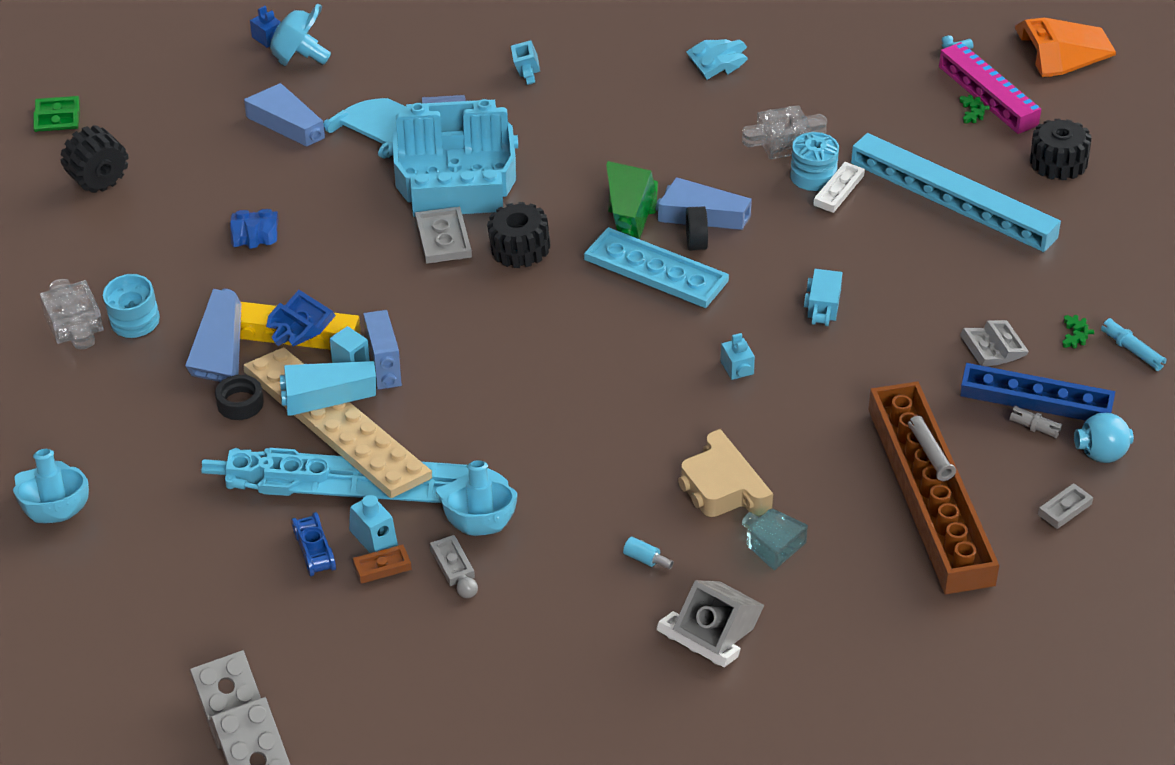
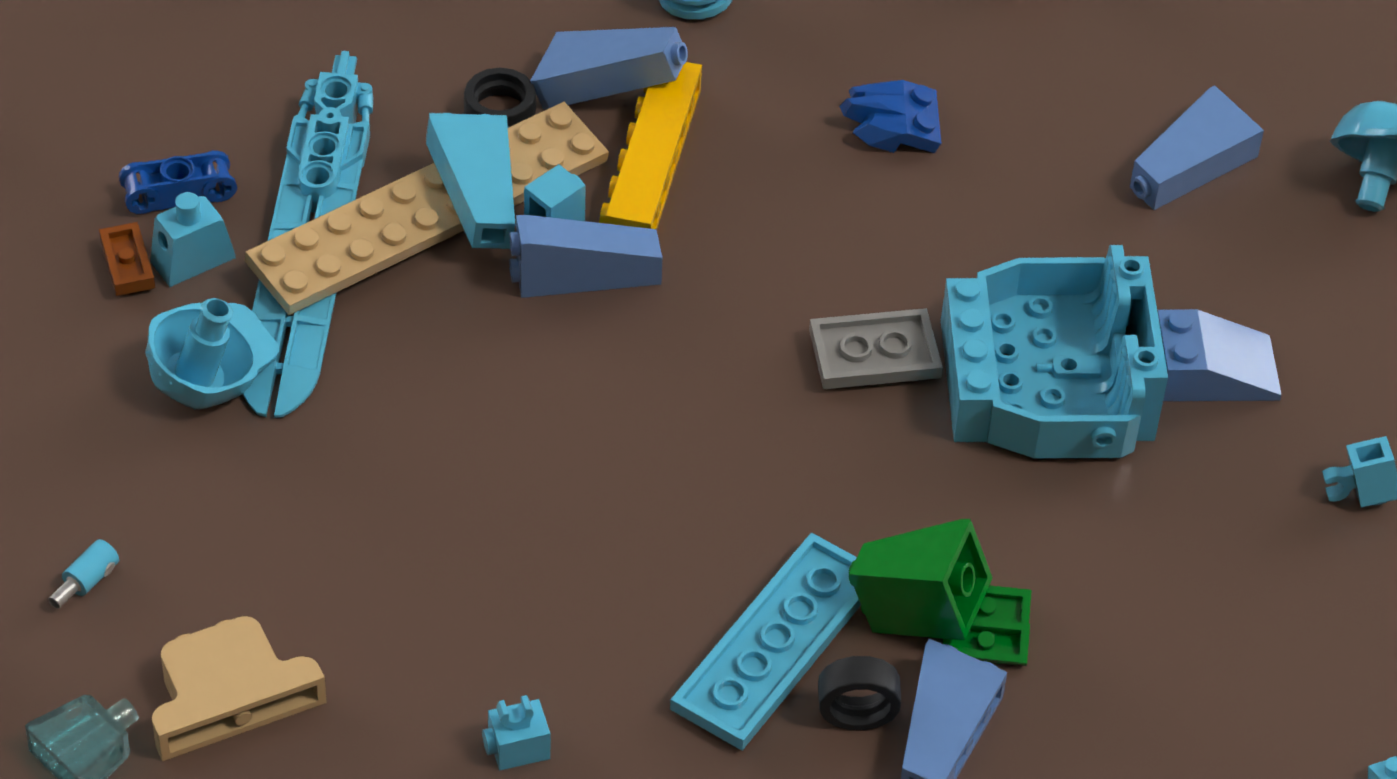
camera: 90 degrees right, 5 degrees up
blue plate [266,290,336,346] -> none
medium azure piece [323,98,407,159] -> none
light grey plate [430,535,478,598] -> none
black wheel [487,202,551,268] -> none

